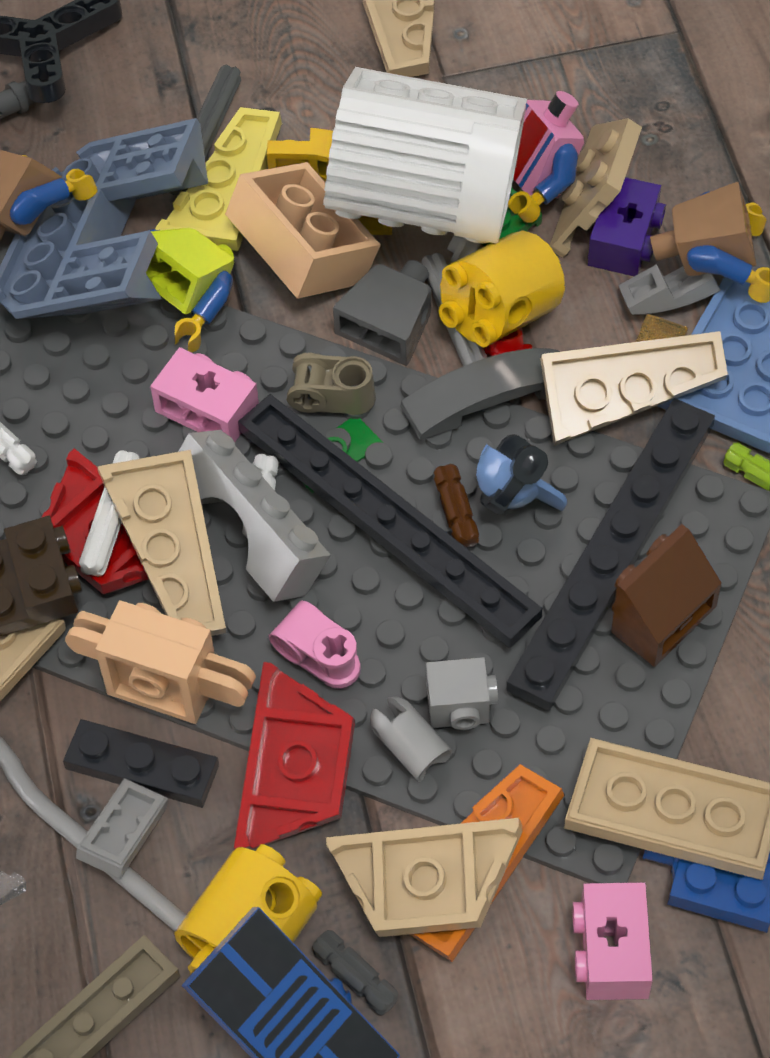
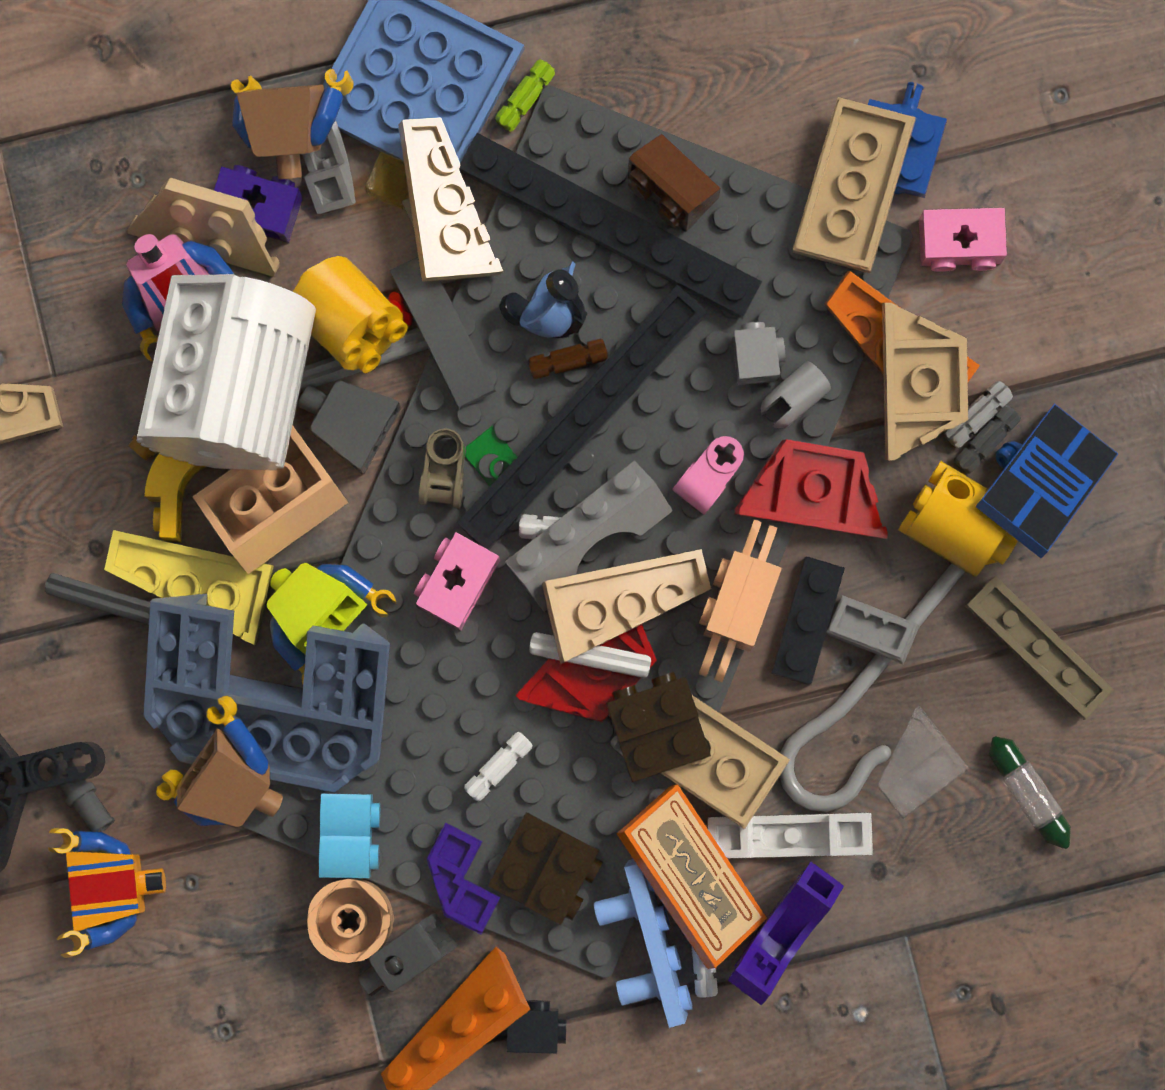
camera: 90 degrees left, 25 degrees up
none -> light grey axle [943,381,1013,448]

